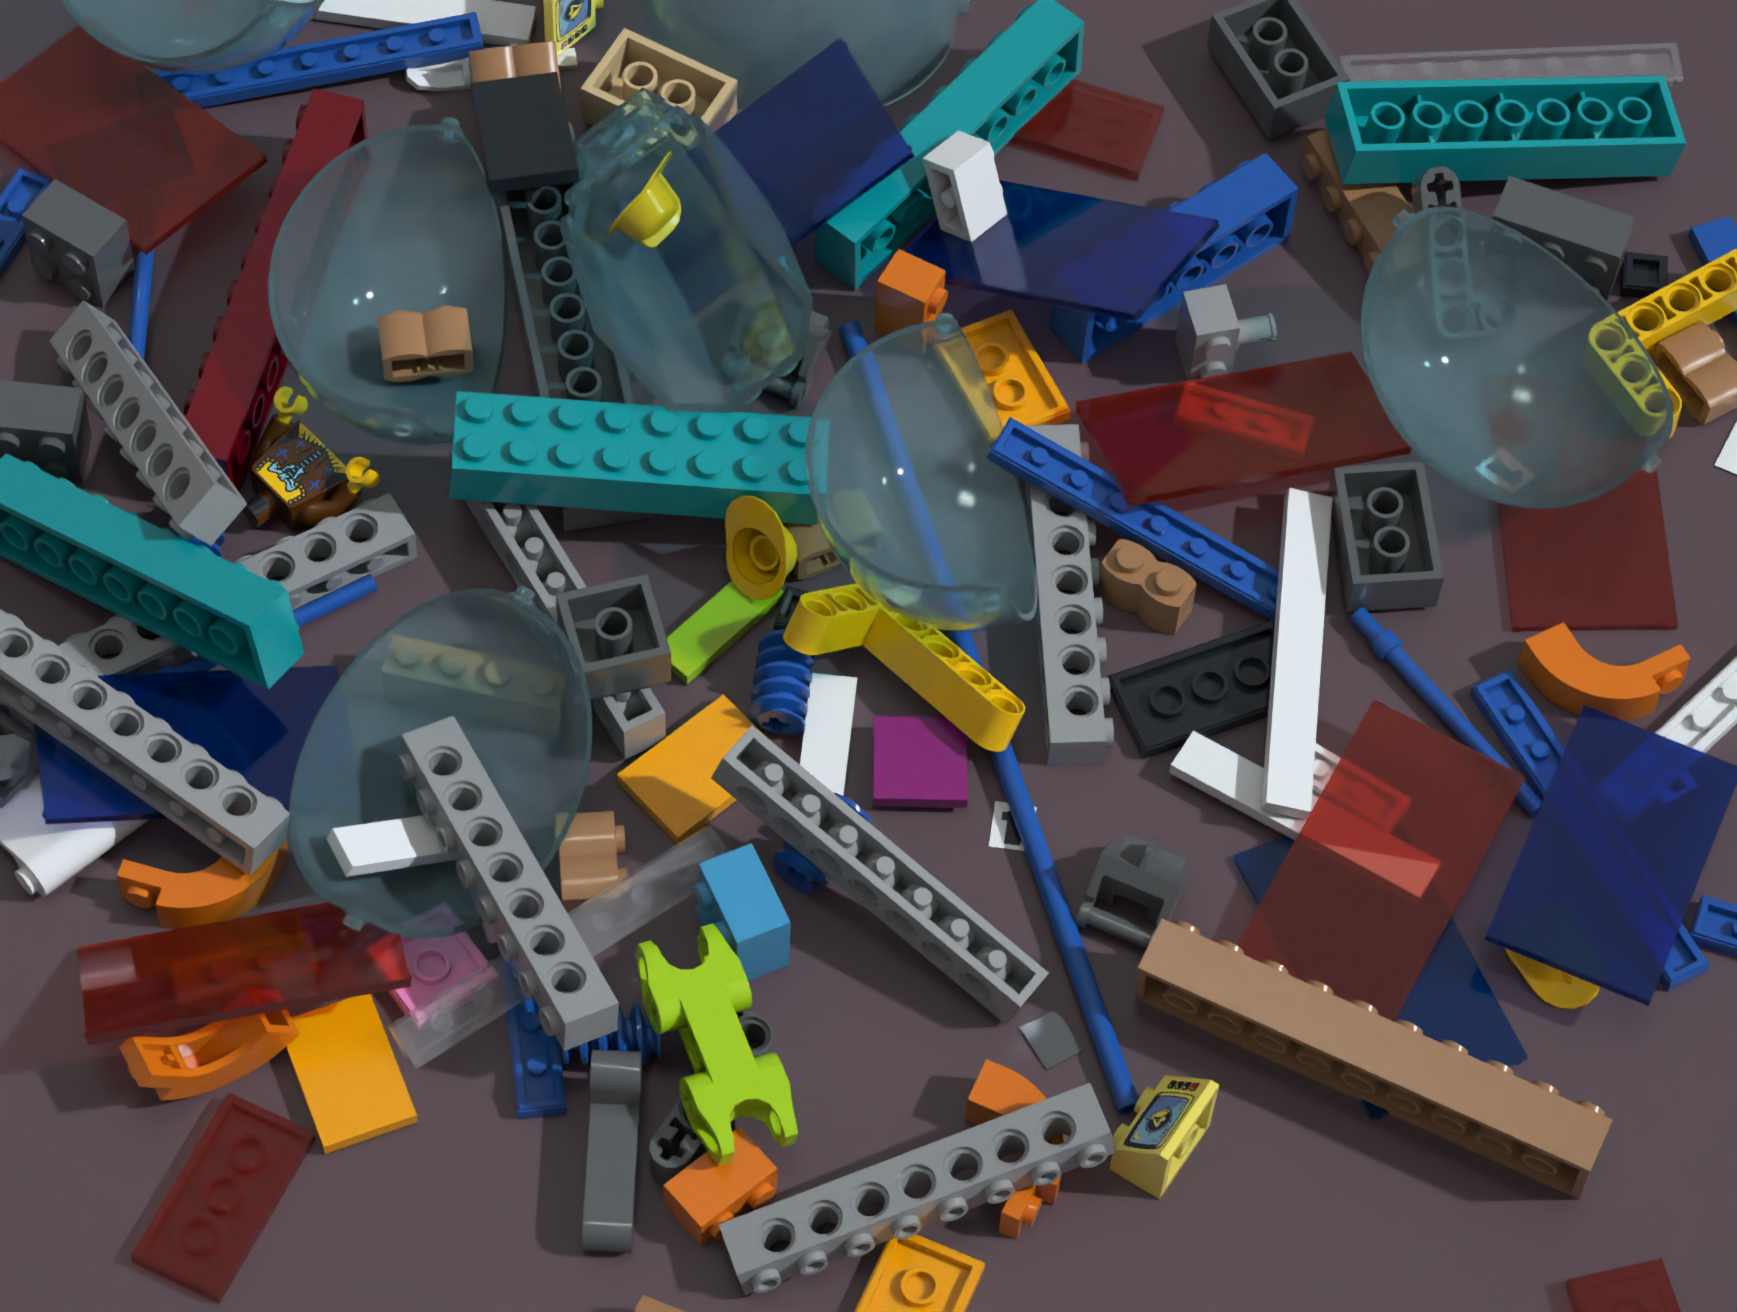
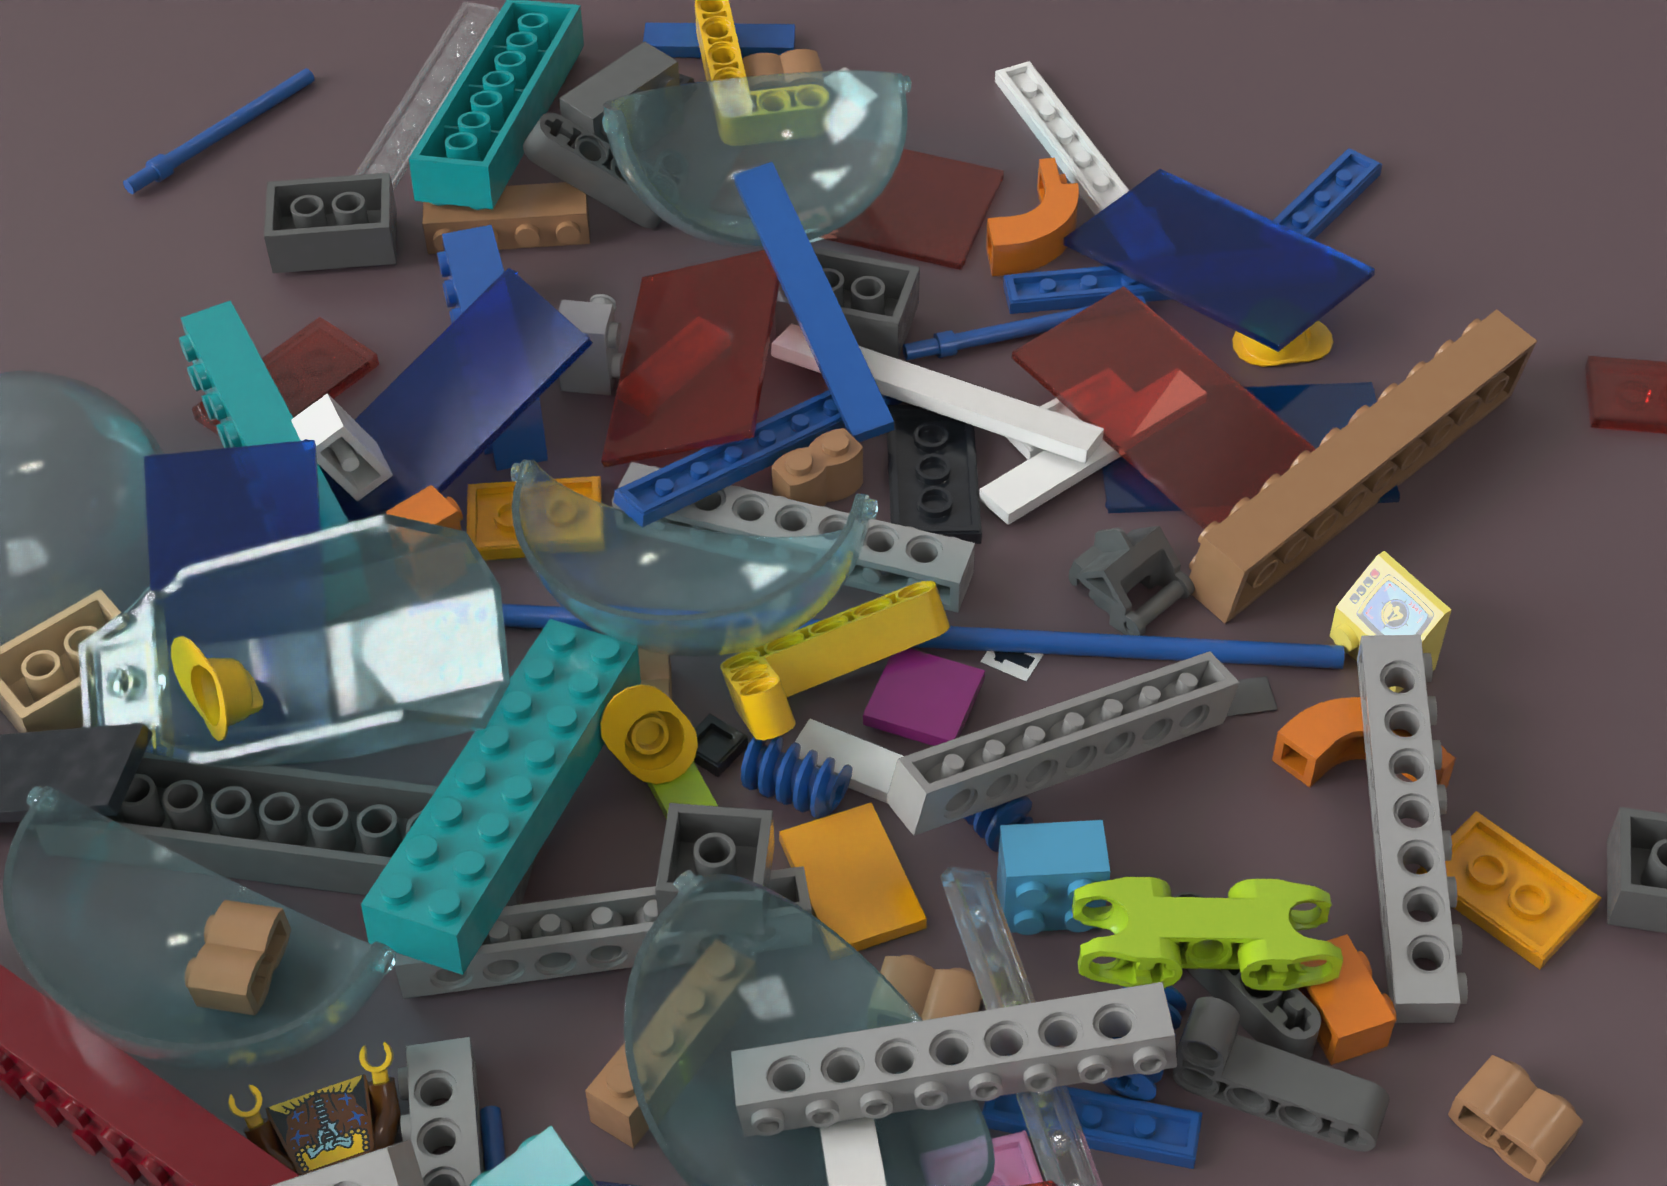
camera: 65 degrees left, 10 degrees down
none -> blue tile [733,162,895,442]

